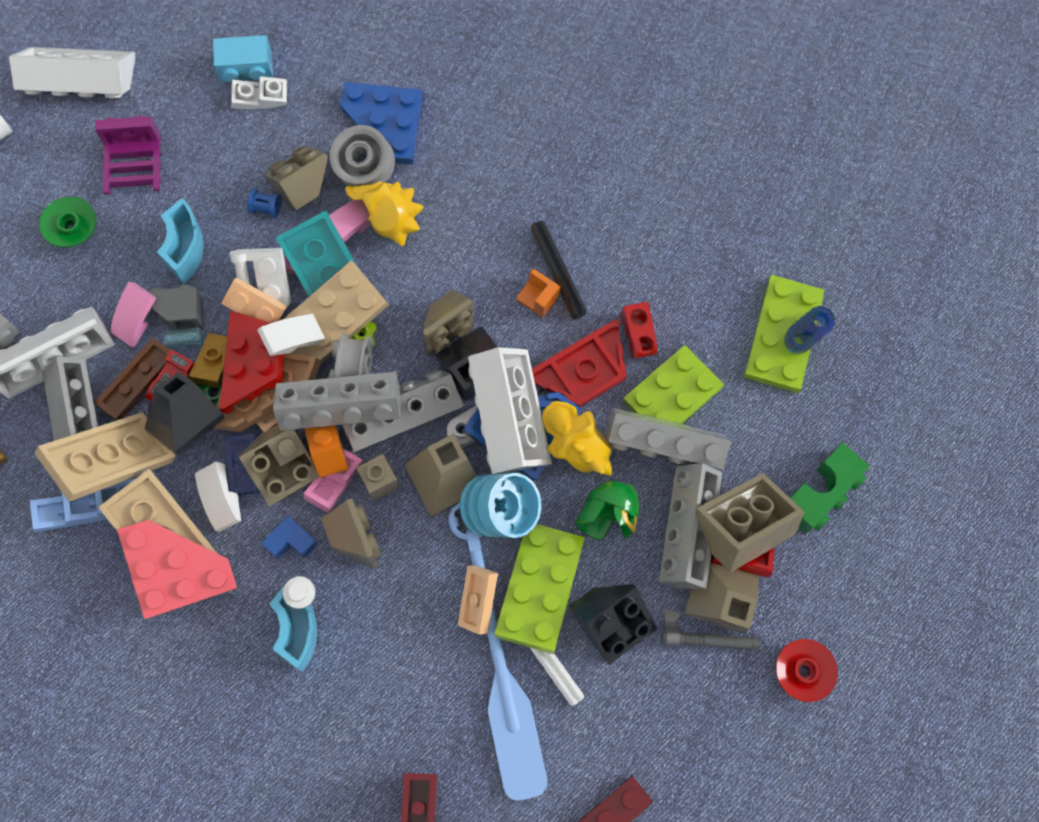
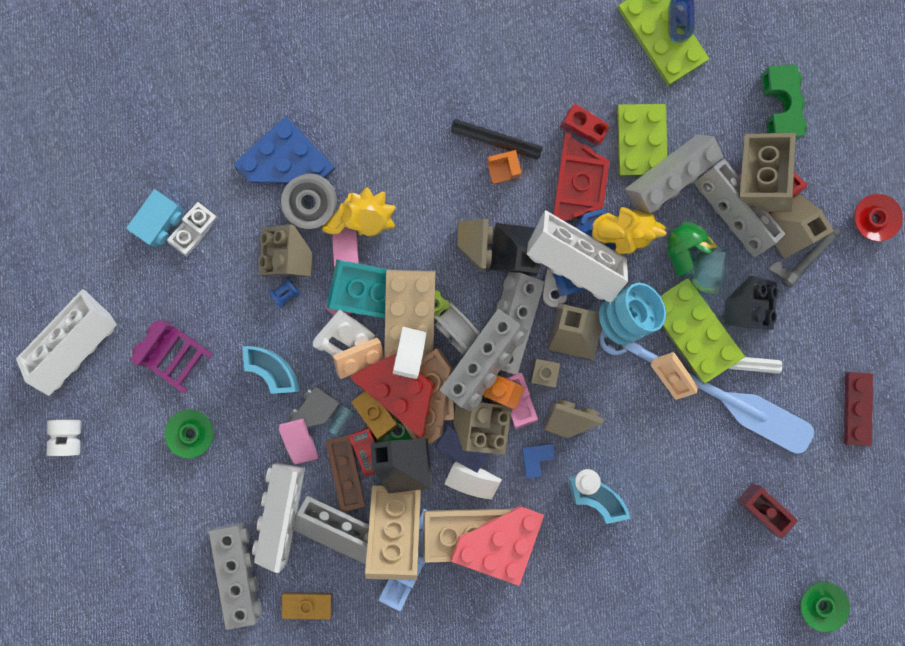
camera: 45 degrees left, 15 degrees up
none -> clear light blue cylinder [688,247,728,297]

